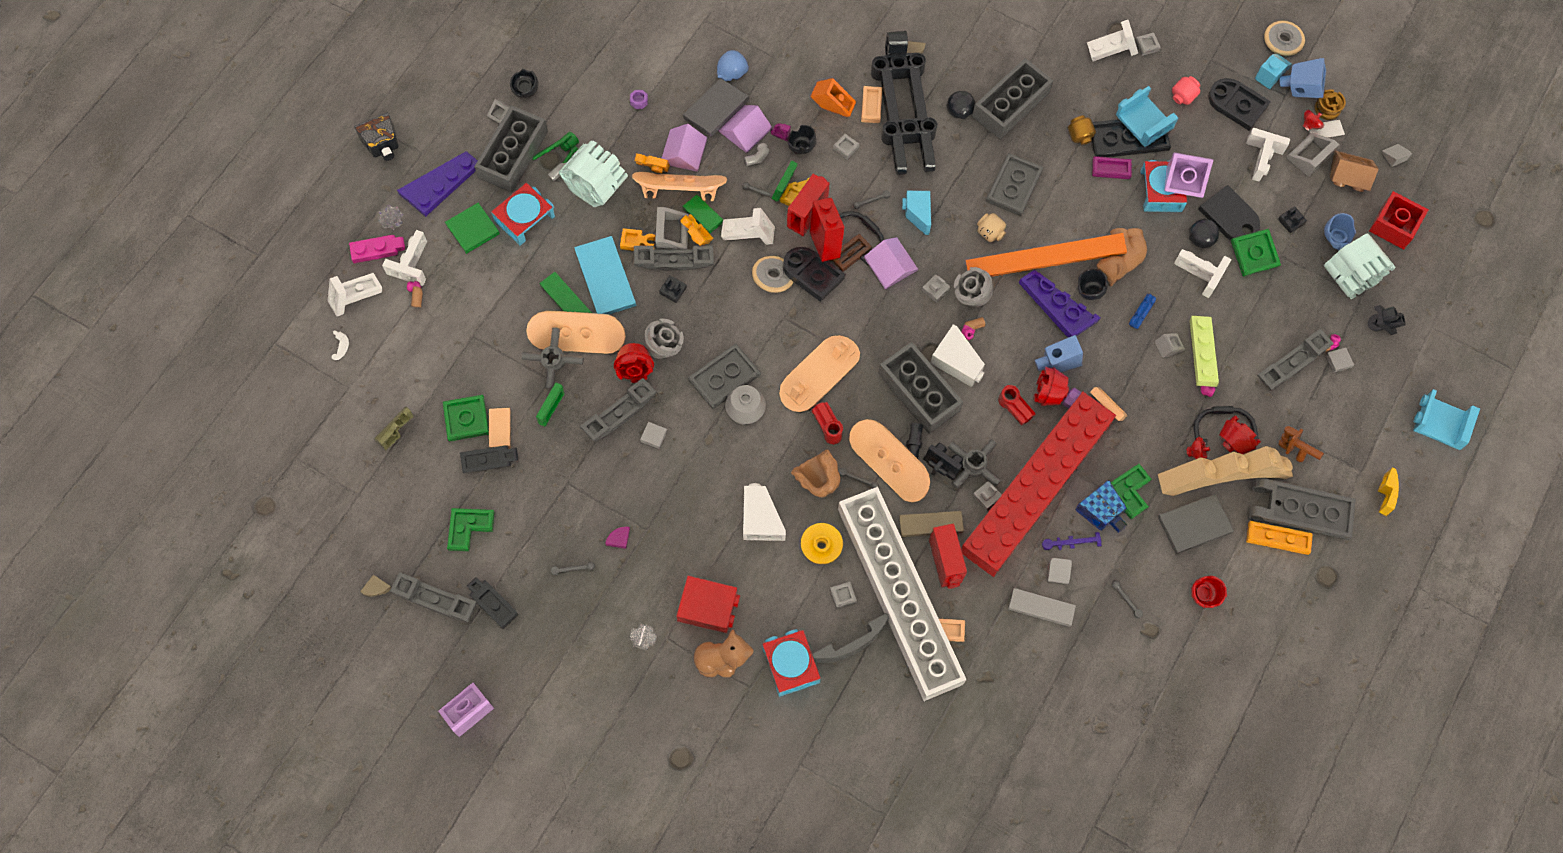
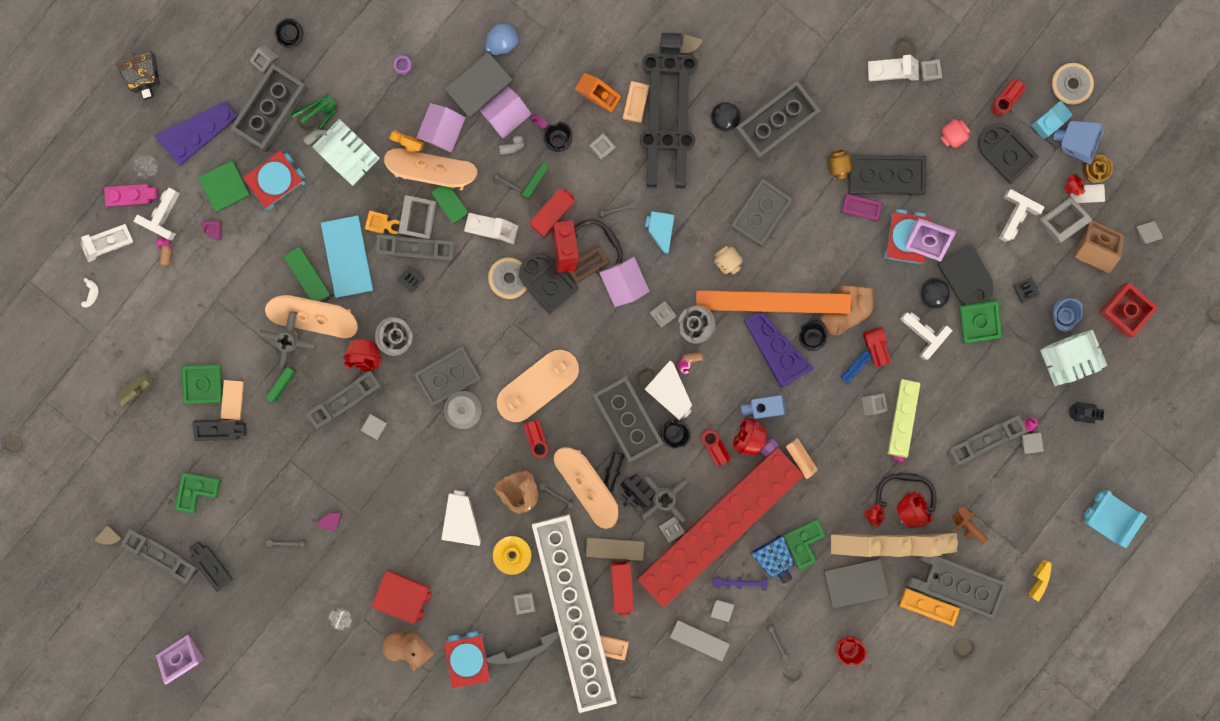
camera: 10 degrees right, 20 degrees up
light orange plate [680,214,713,246] -> none
yellow tile [780,178,809,206] -> none
medium azure panel [1116,86,1178,147] -> none
none -> magenta tile [201,221,222,240]
none -> black hair [661,419,691,449]
none -> red piece [863,327,892,368]
none -> red piece [991,78,1026,116]

